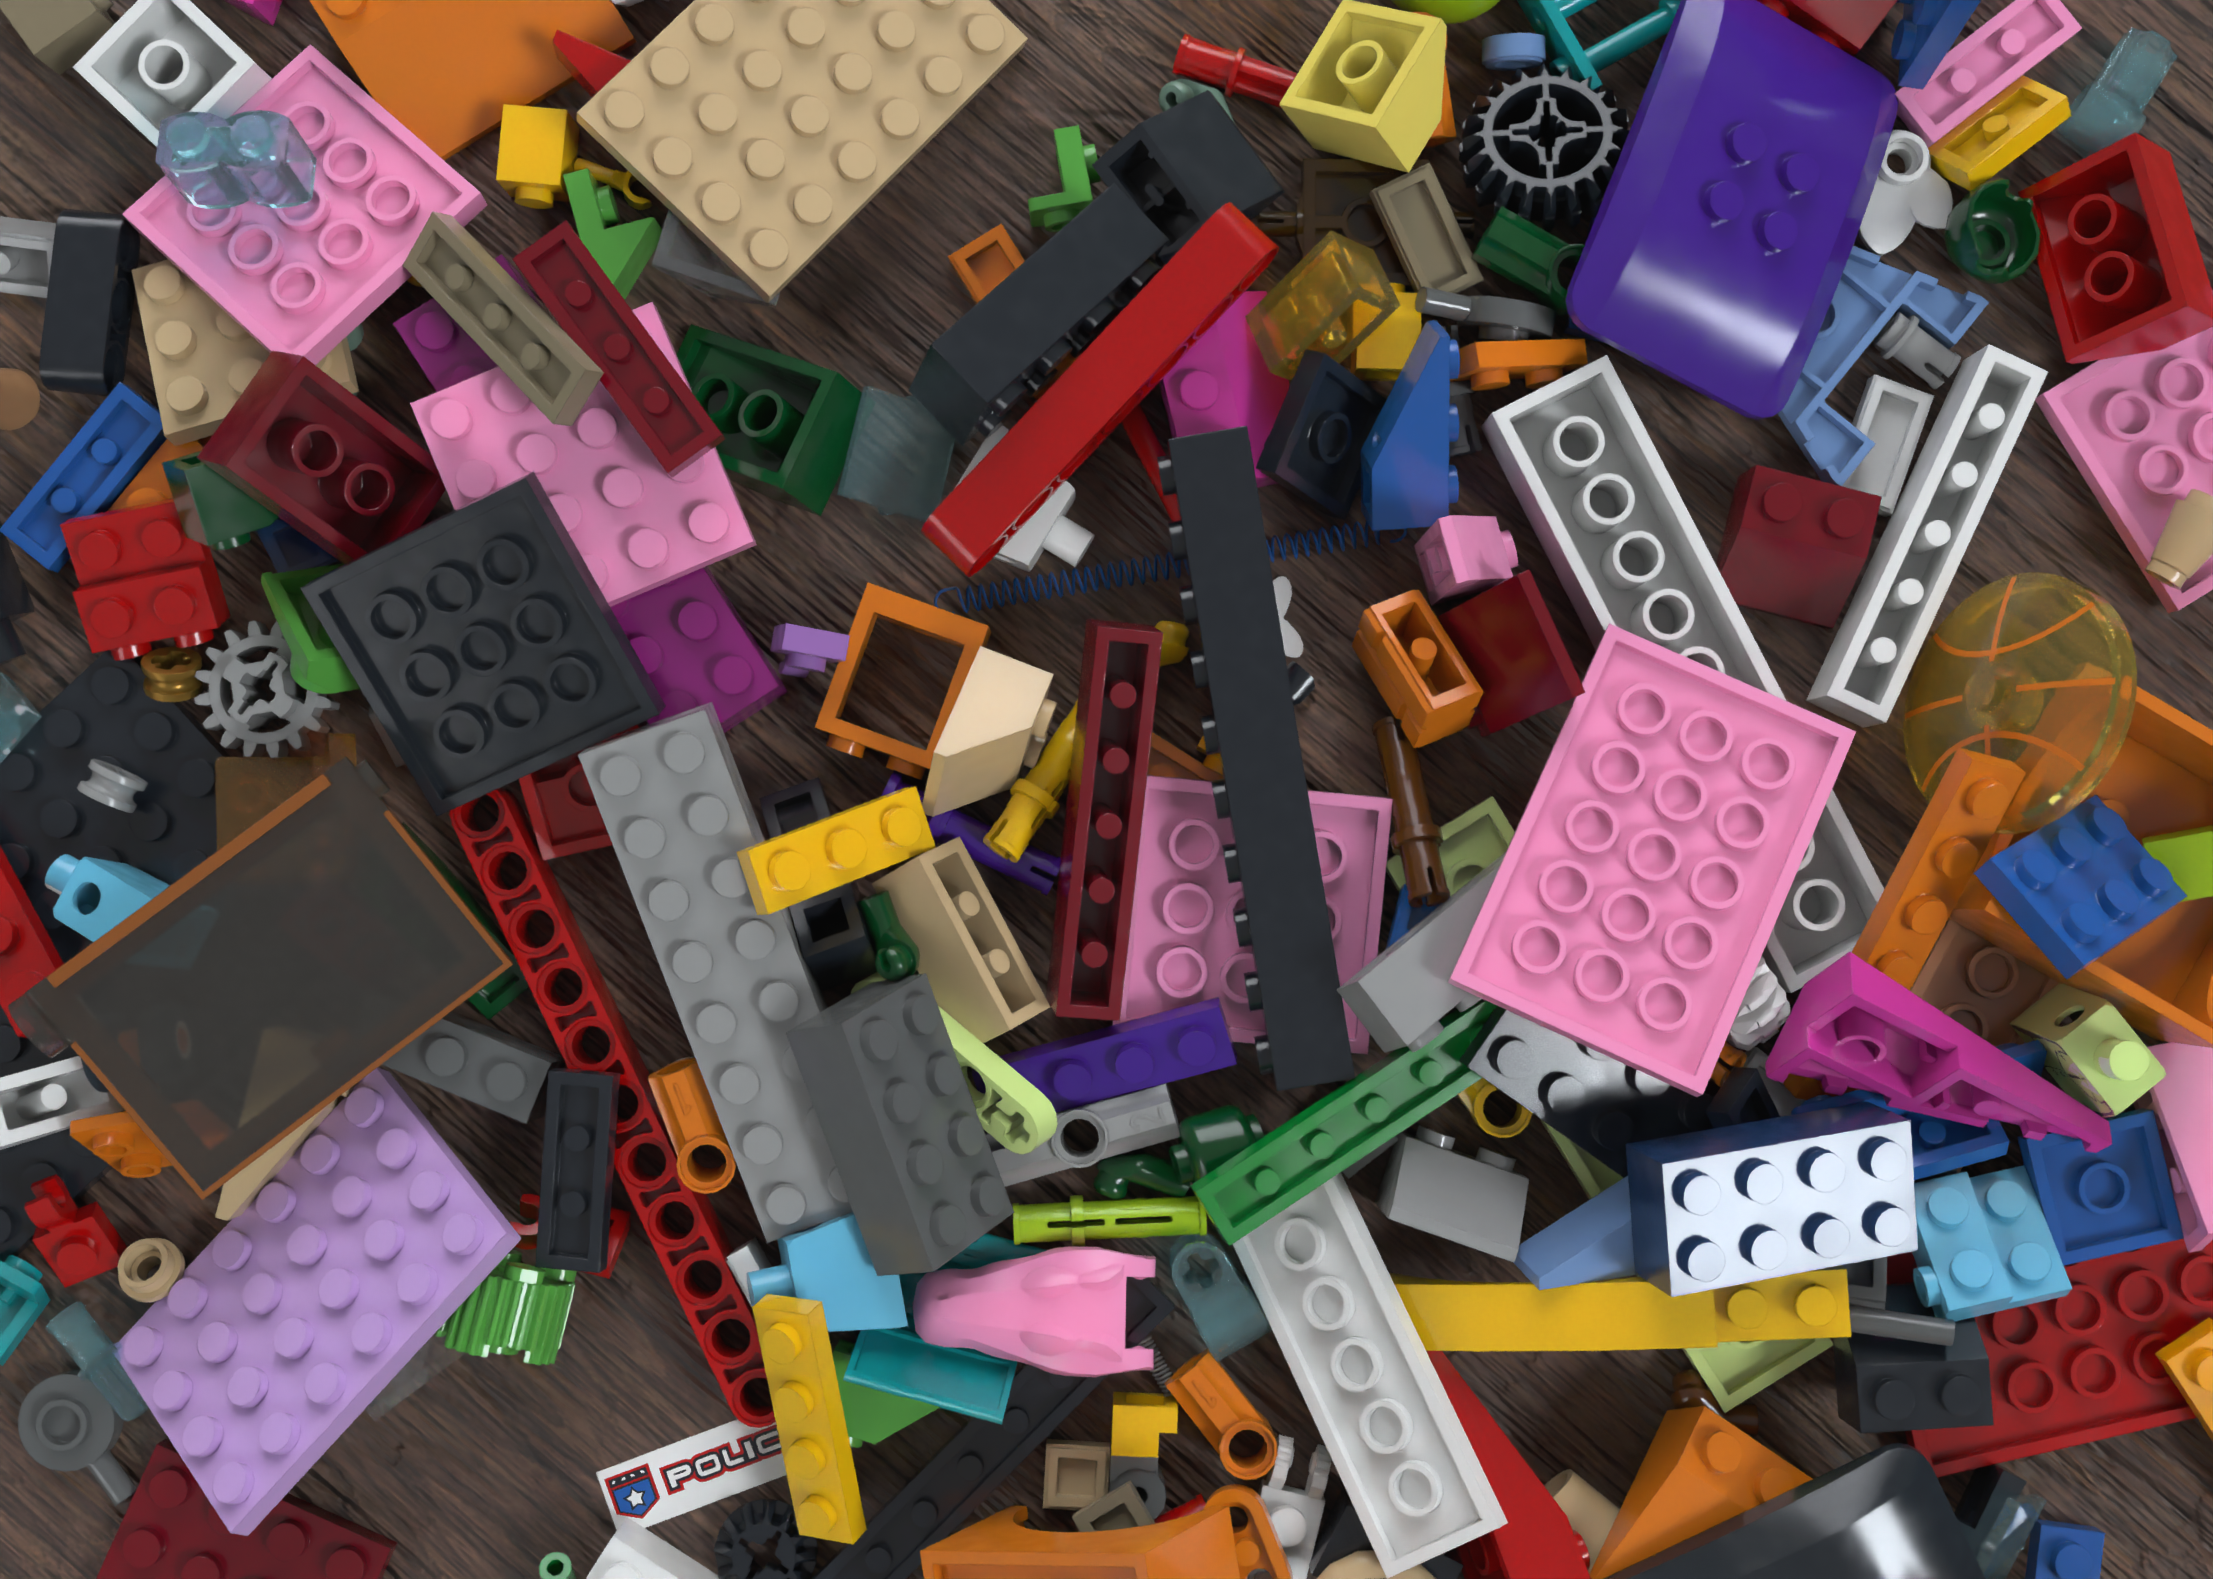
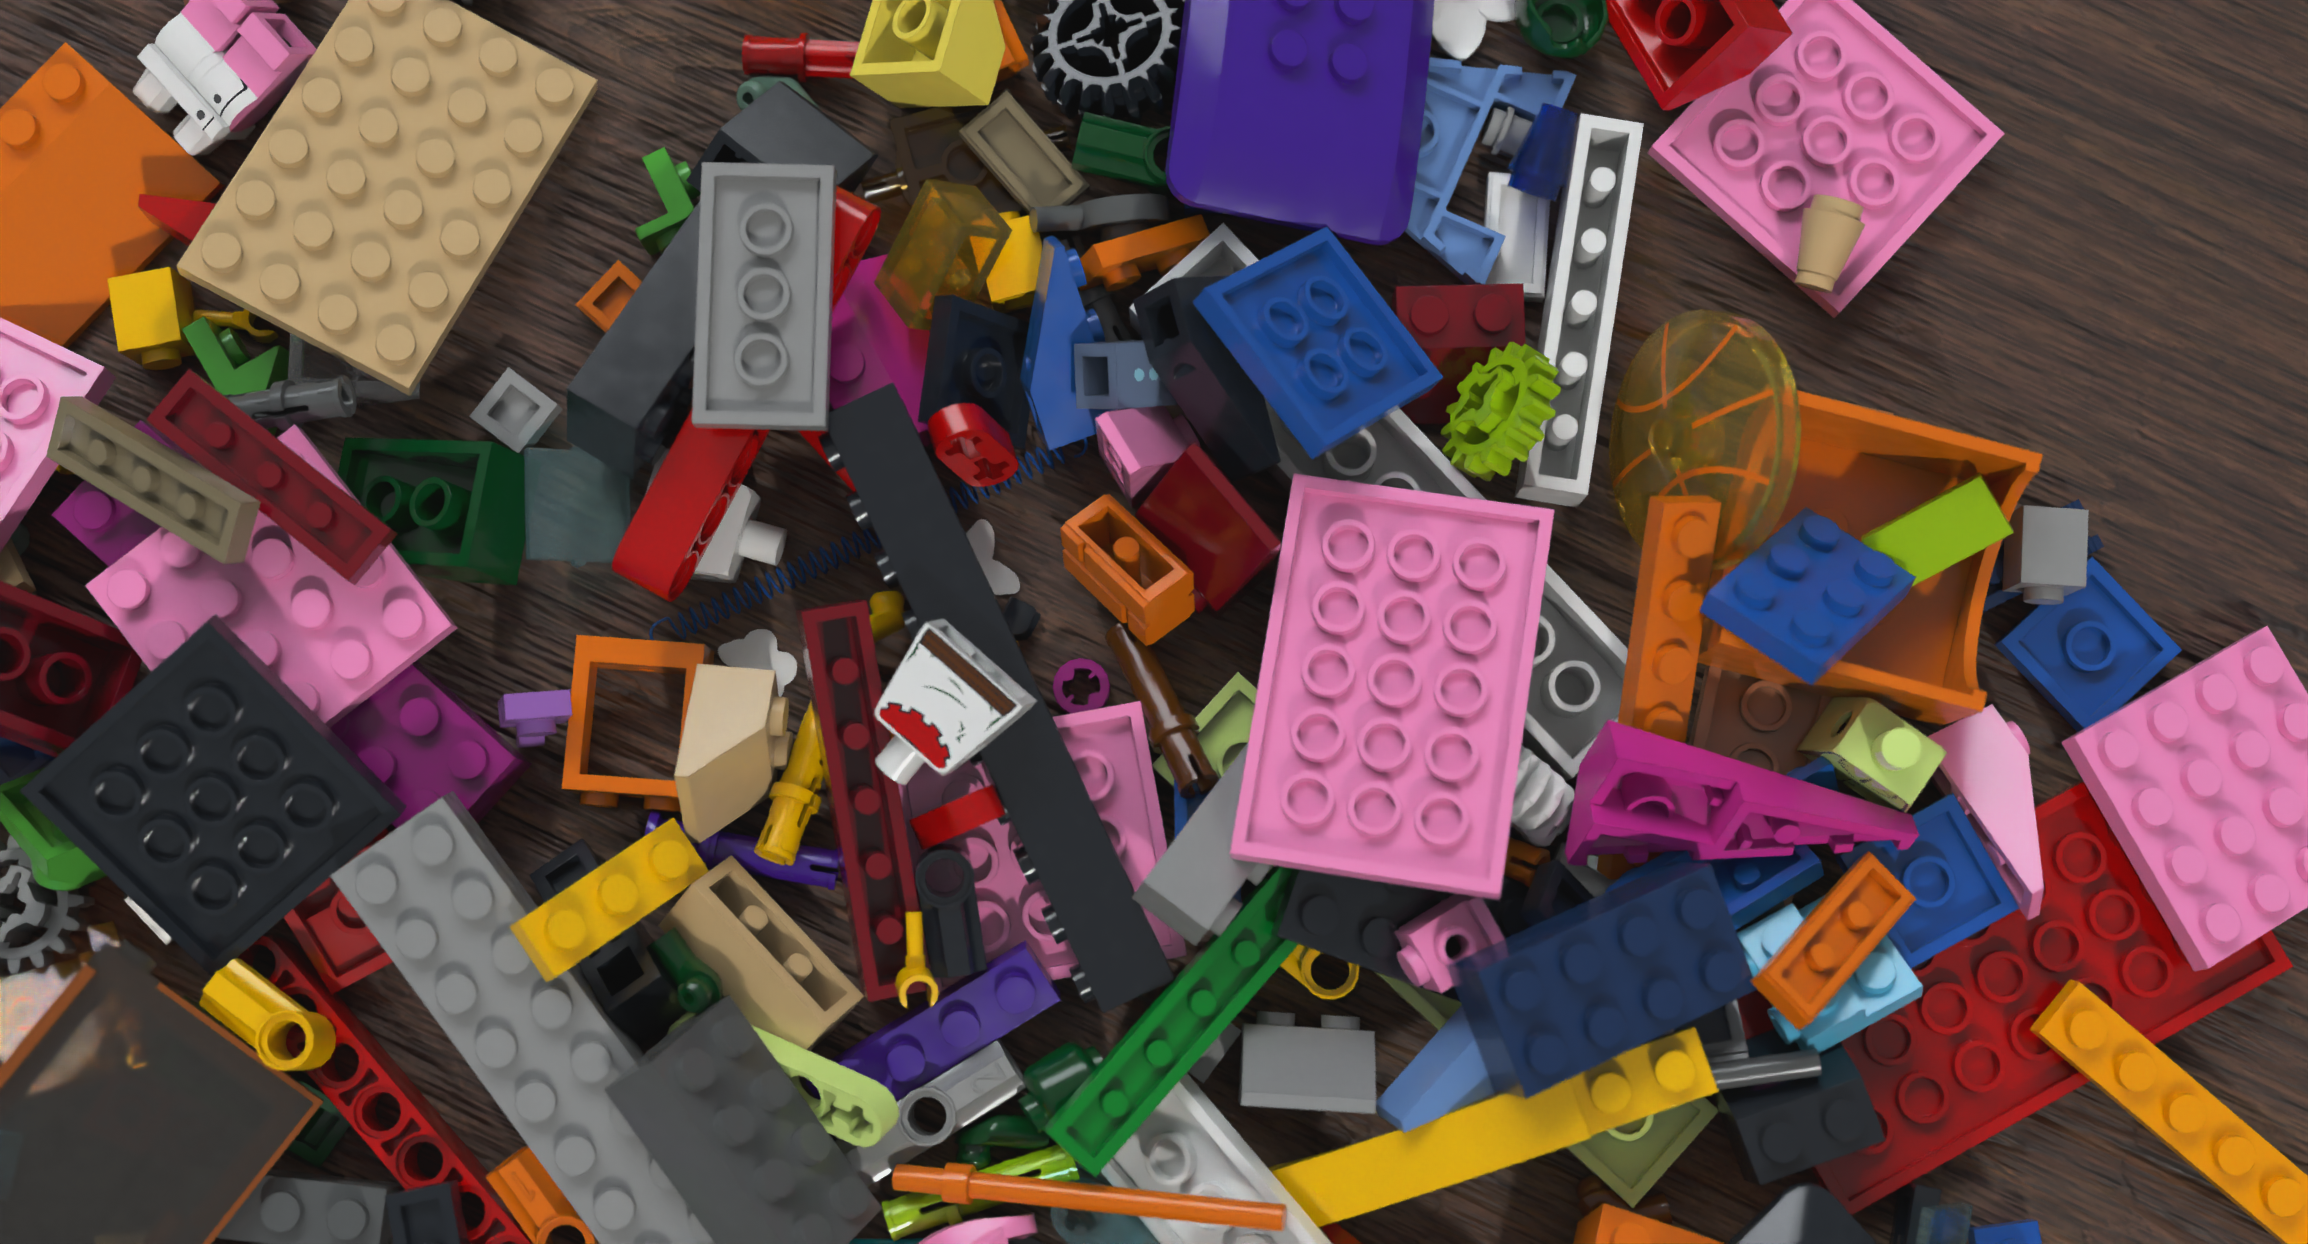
camera: 15 degrees left, 5 degrees down
none -> yellow piece [198,958,336,1071]
none -> dark grey pin [224,375,357,432]
none -> light grey plate [469,367,563,456]
none -> light grey plate [692,162,837,431]
none -> white sticker [718,629,797,697]
none -> white torso [874,618,1037,785]
none -> orange bar [892,1162,1287,1232]
none -> yellow hand [895,912,939,1008]
none -> red beam [909,784,1006,850]
none -> black piece [915,843,987,978]
none -> red beam [927,403,1019,487]
none -> magenta bush [1052,658,1110,714]
none -> sand blue brick [1074,340,1177,409]
none -> black slope [1133,276,1281,482]
none -> blue plate [1192,227,1444,459]
none -> bright pink brick [1394,893,1505,993]
none -> lime gear [1441,342,1561,481]
none -> clear blue cone [1507,103,1578,202]
none -> orange tile [1750,851,1916,1031]

